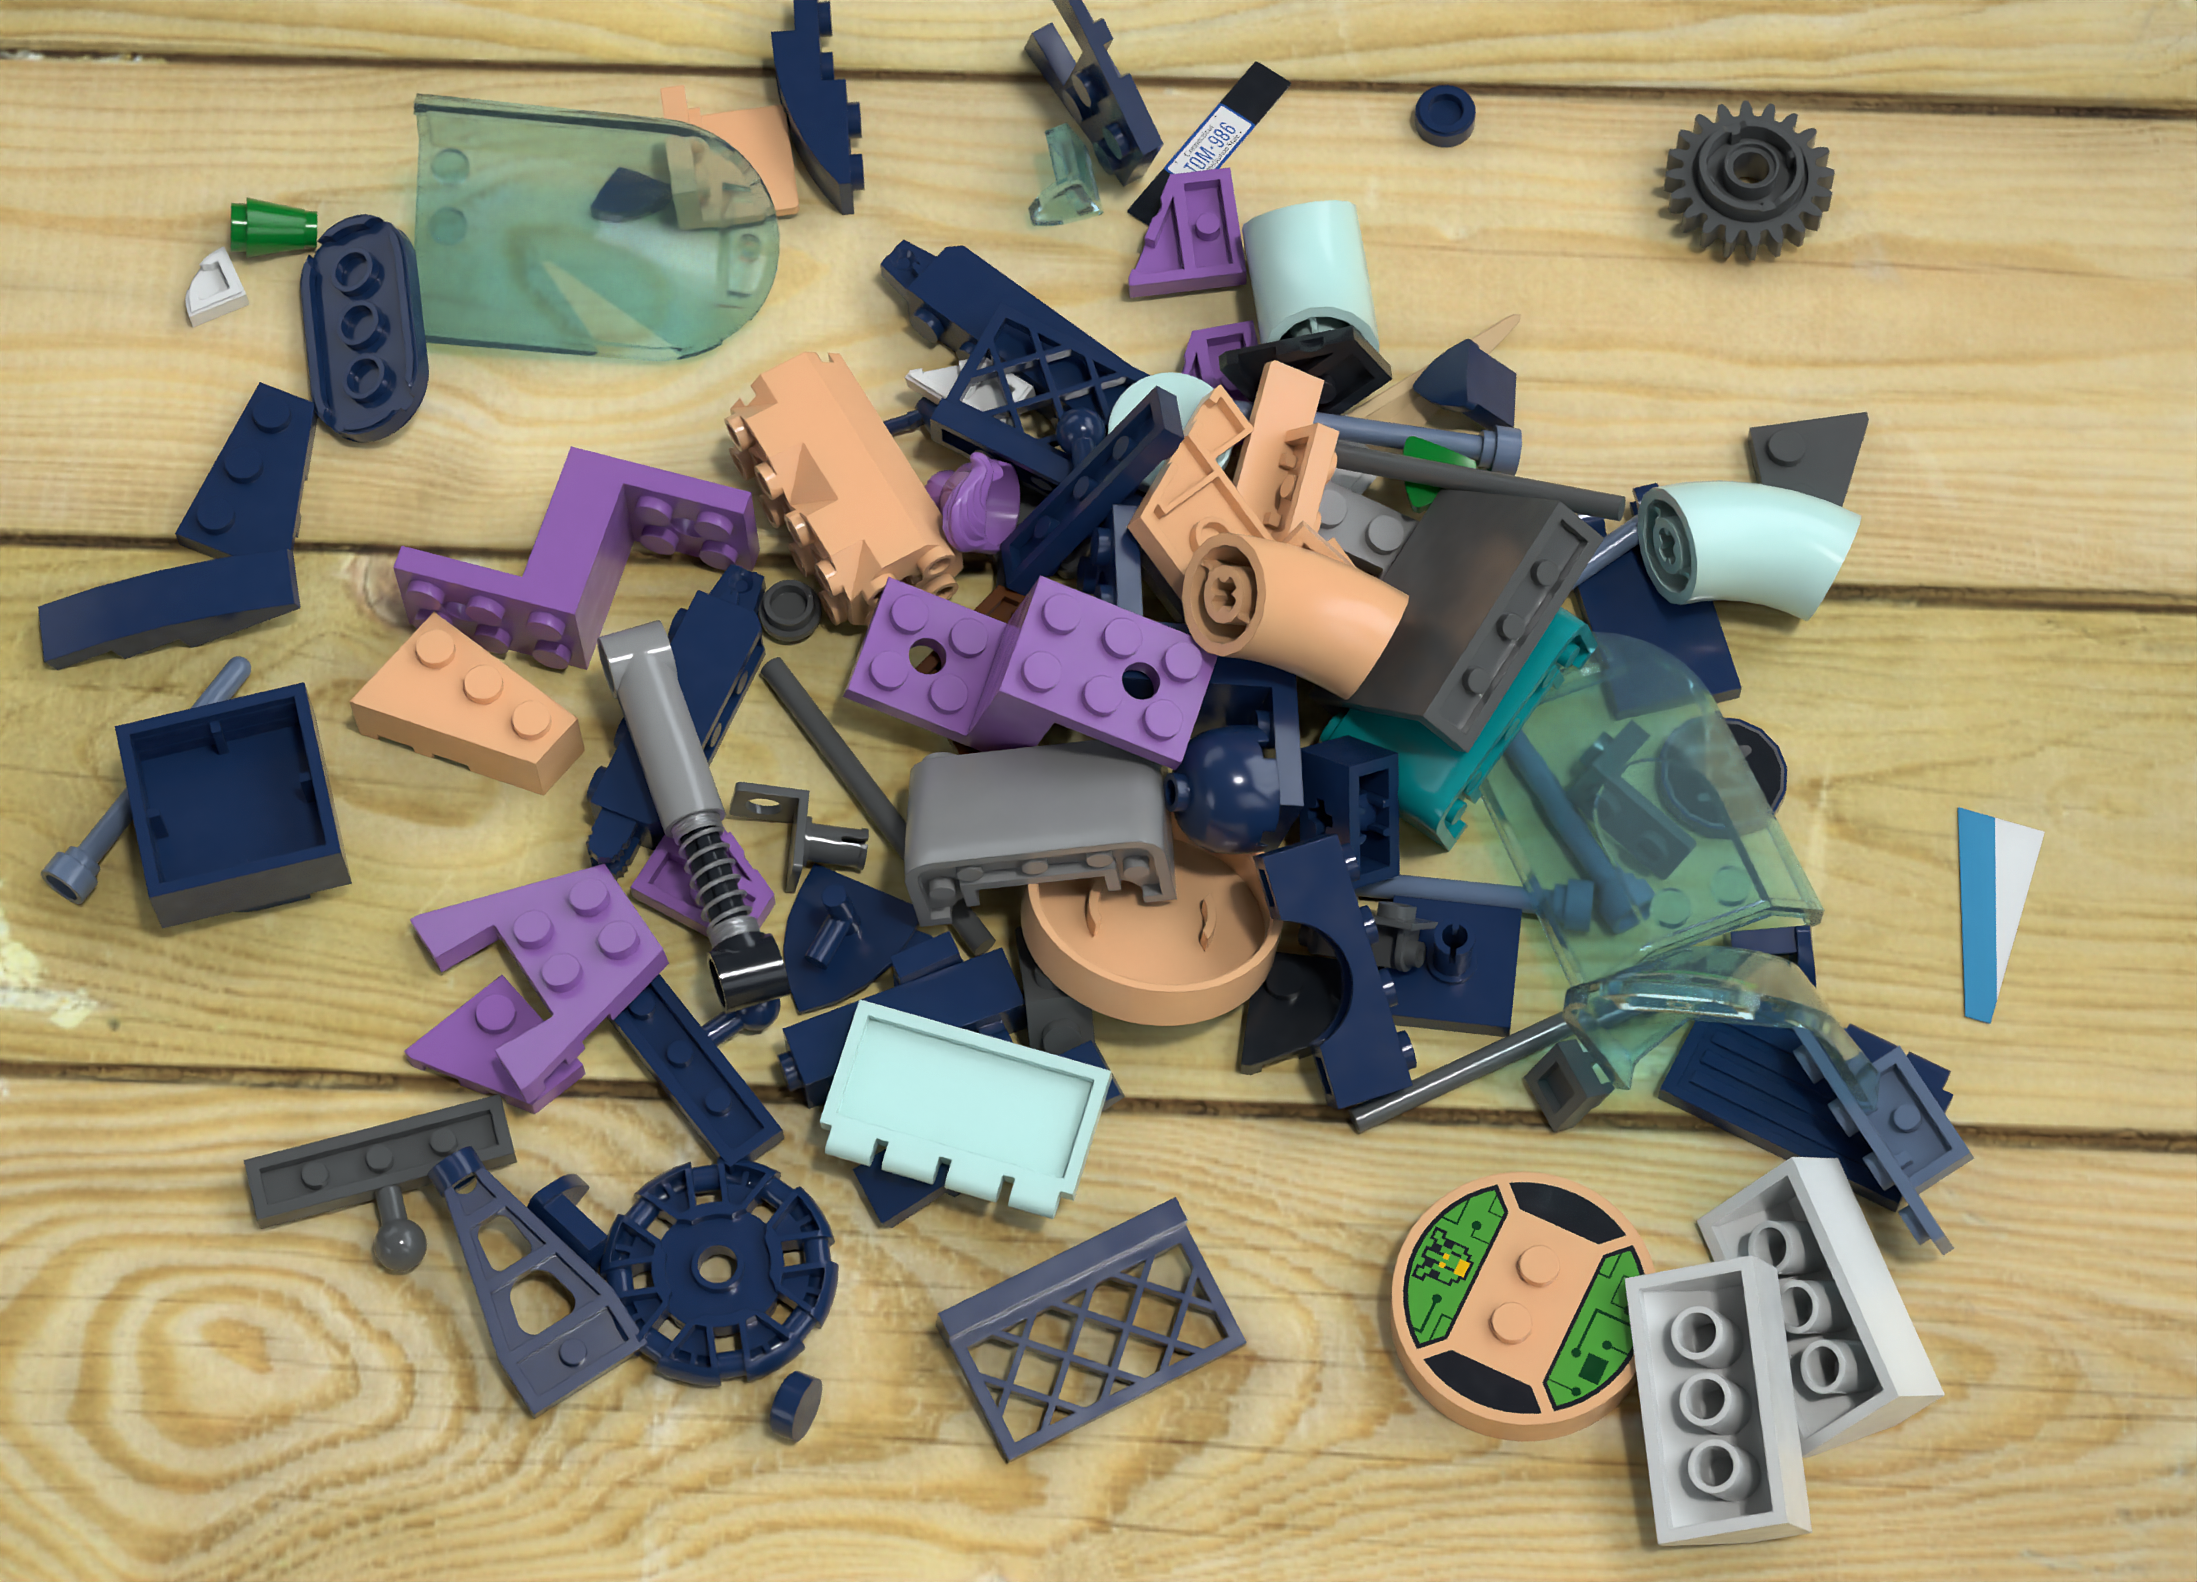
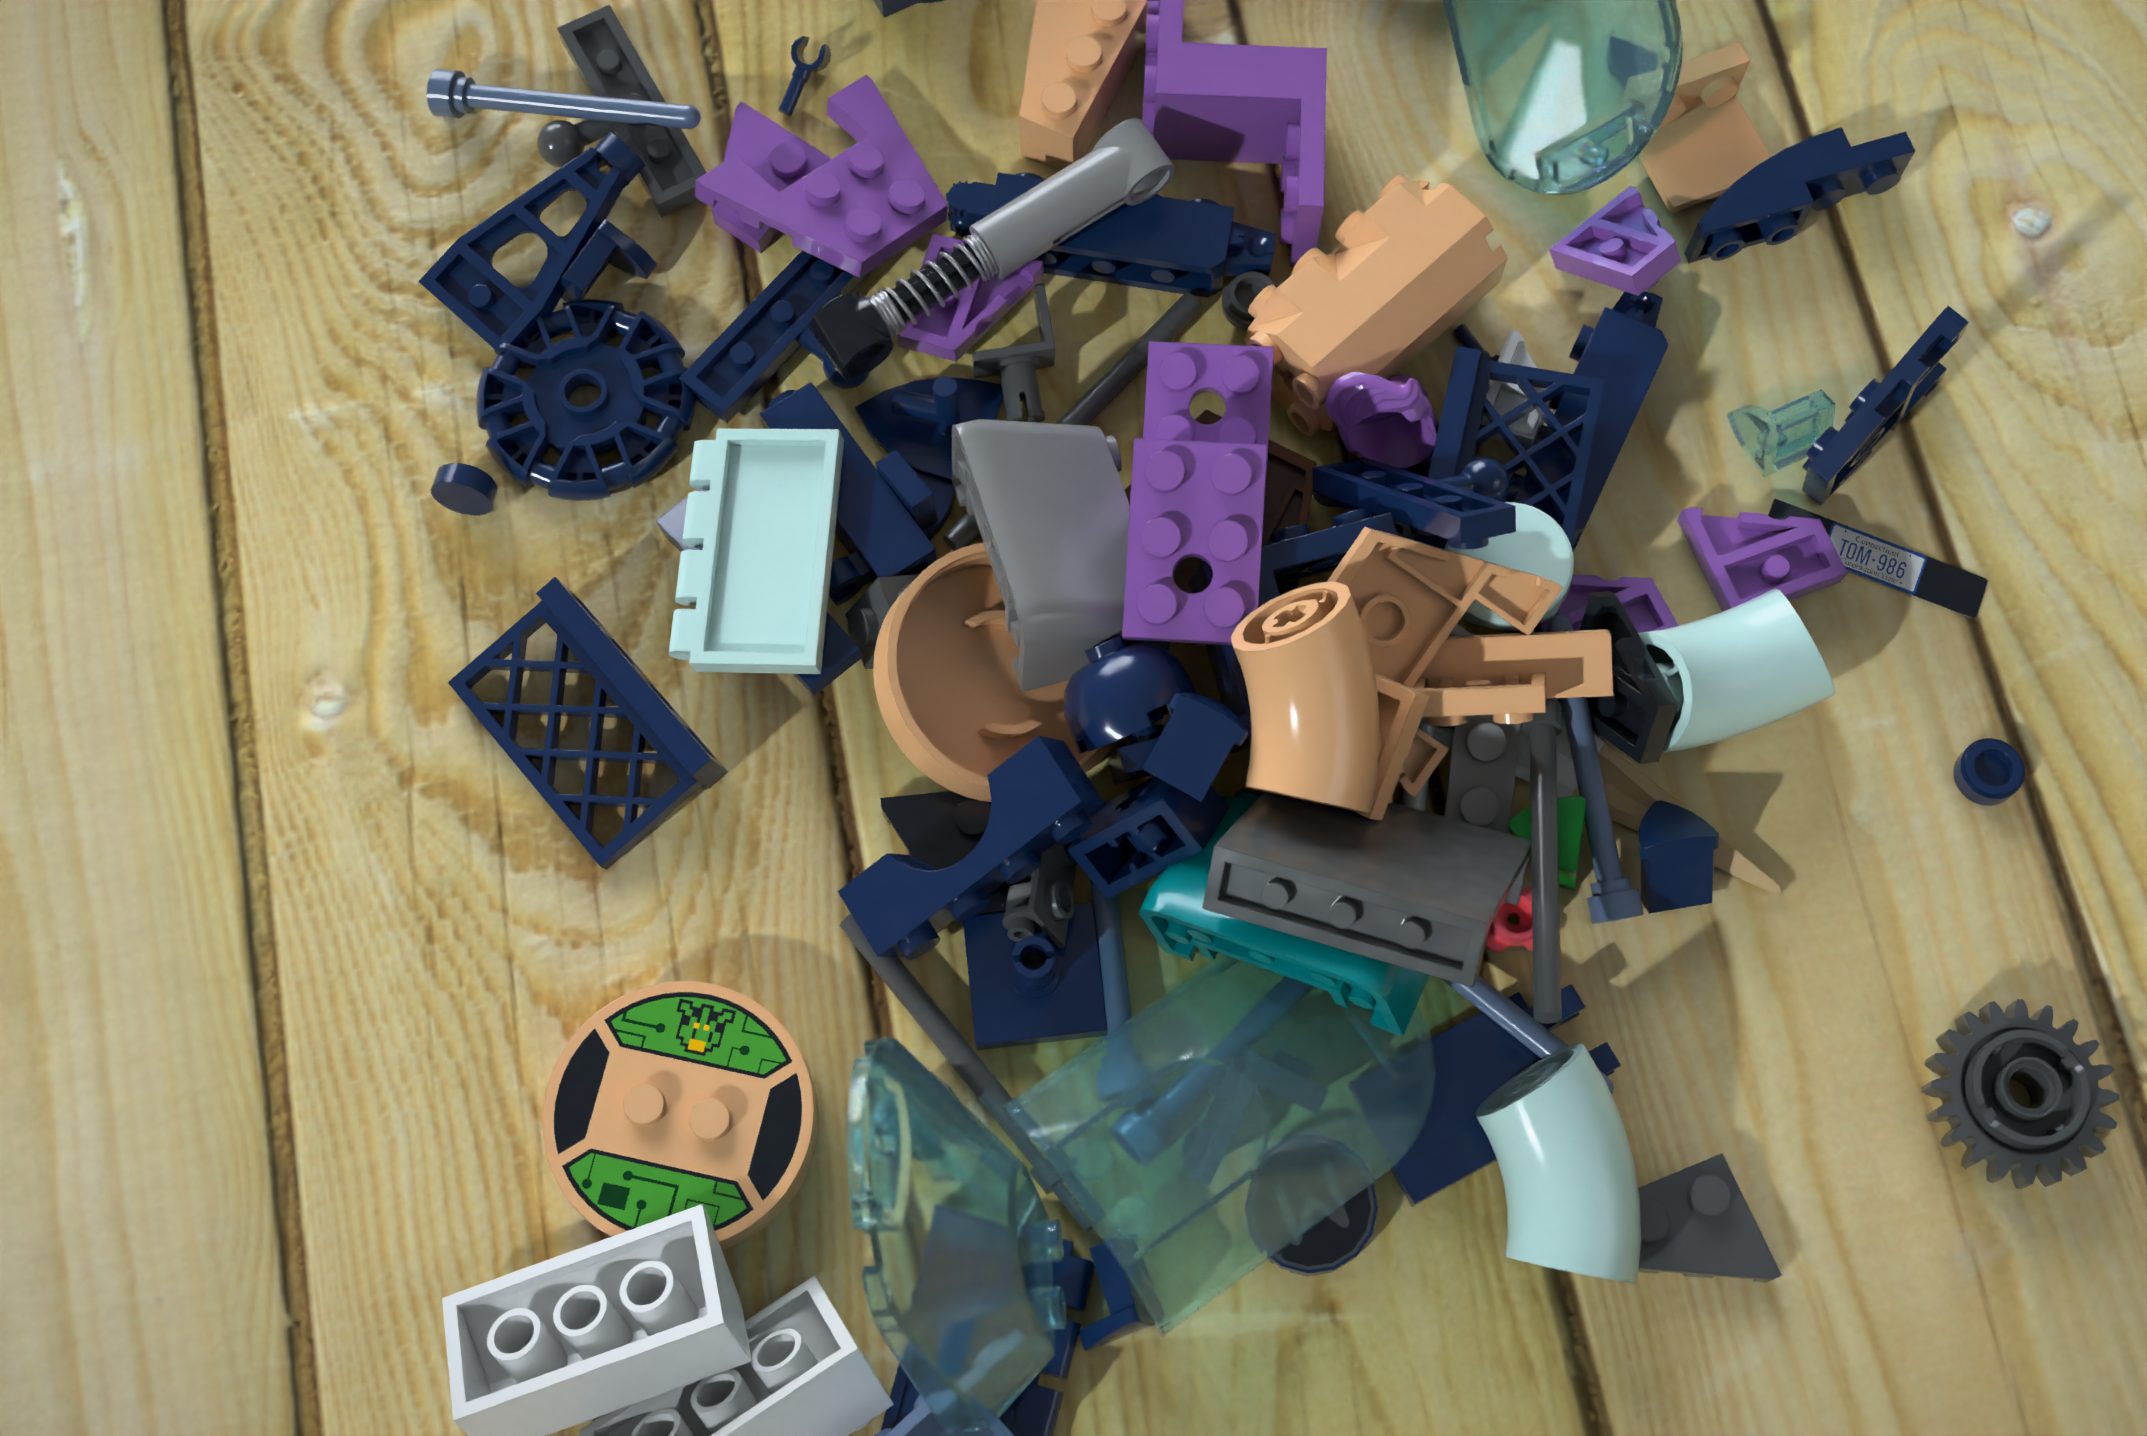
camera: 75 degrees right, 5 degrees up
none -> sand blue piece [427,69,701,129]
none -> dark blue hand [778,36,831,116]
none -> dark blue tile [1142,692,1248,802]
none -> medium lavender wing [1549,186,1681,296]

